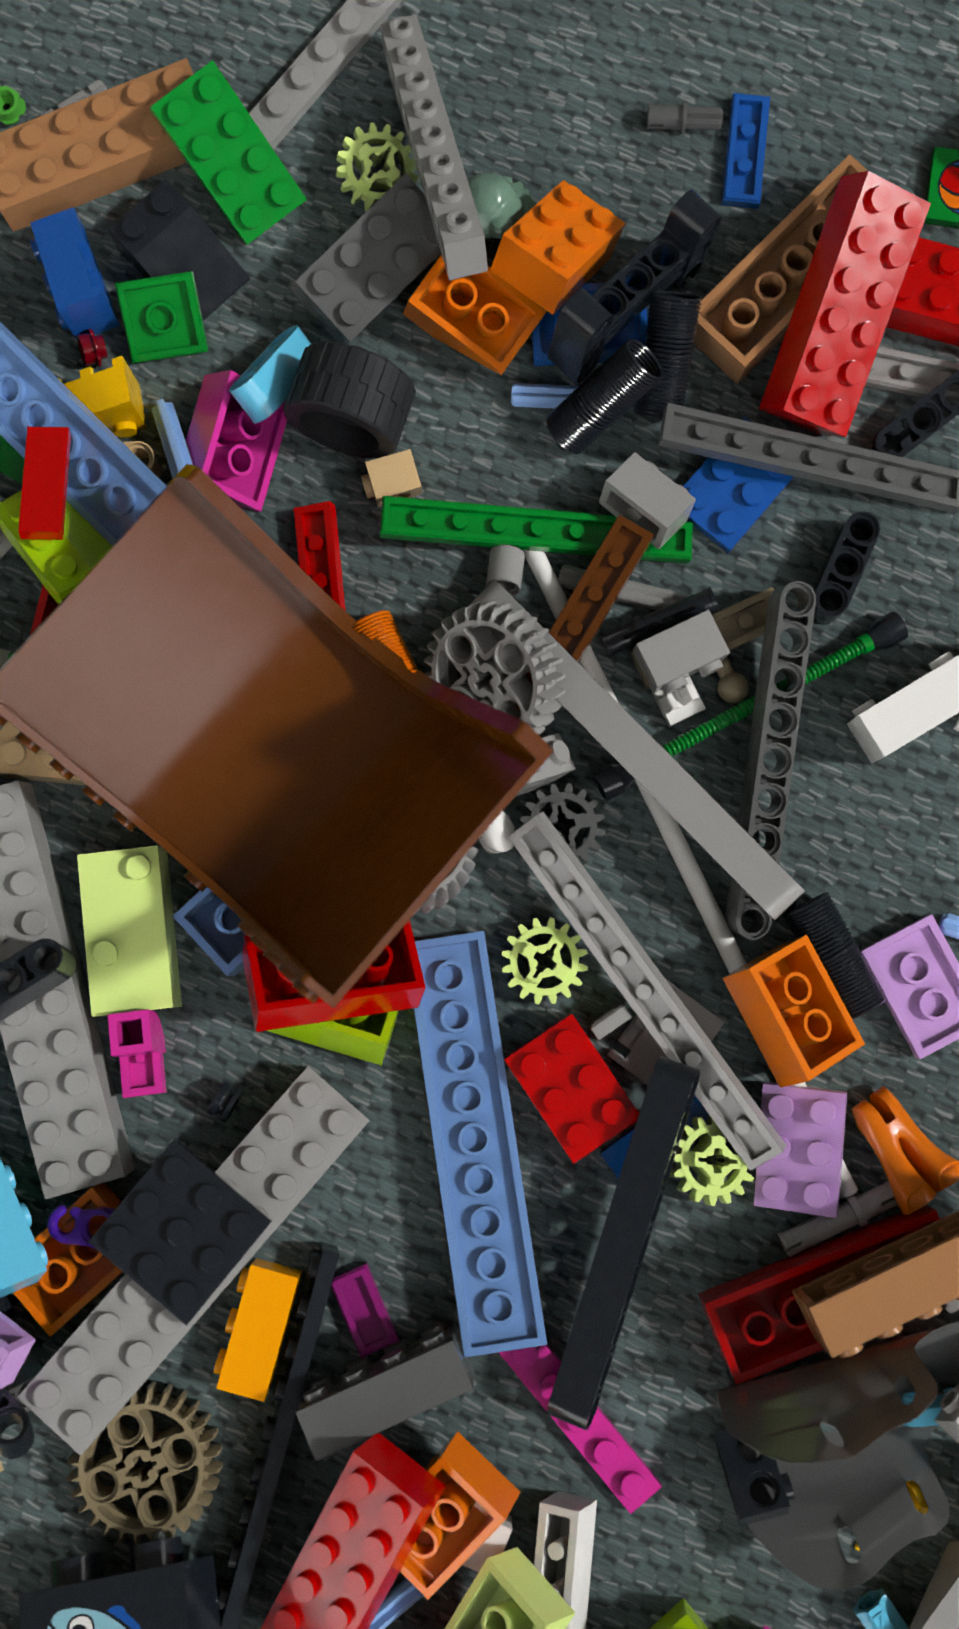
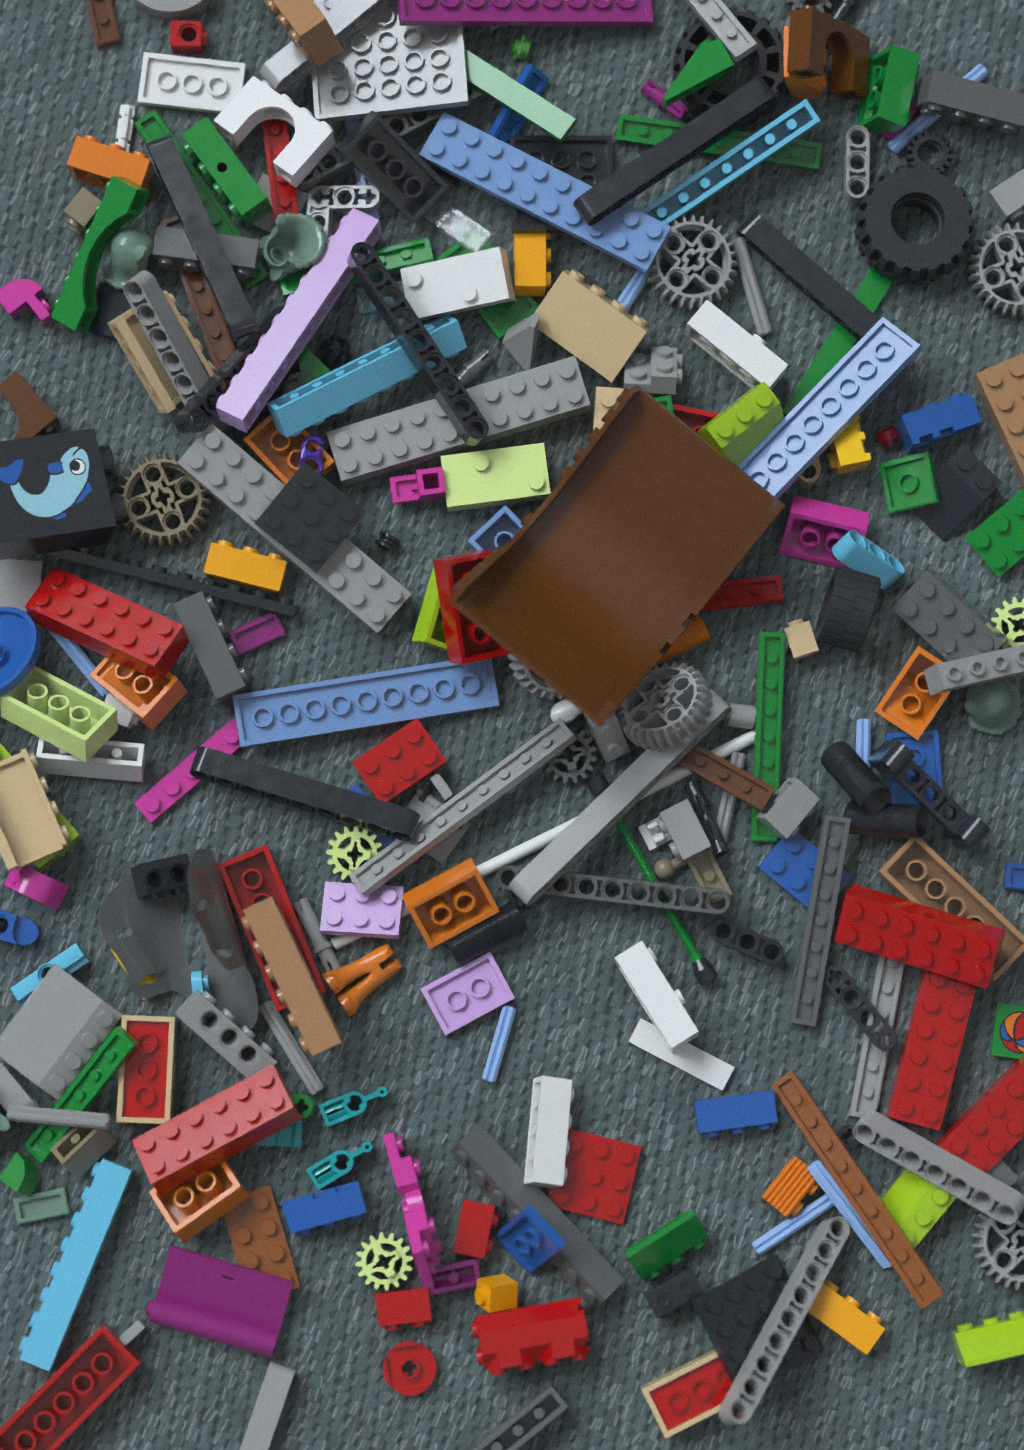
camera: 85 degrees right, 0 degrees up
red tile [18,426,71,540] -> none
light blue axle [152,399,193,479] -> none
orange brick [490,180,626,315] -> none
yellowish green gear [501,918,588,1004] -> none

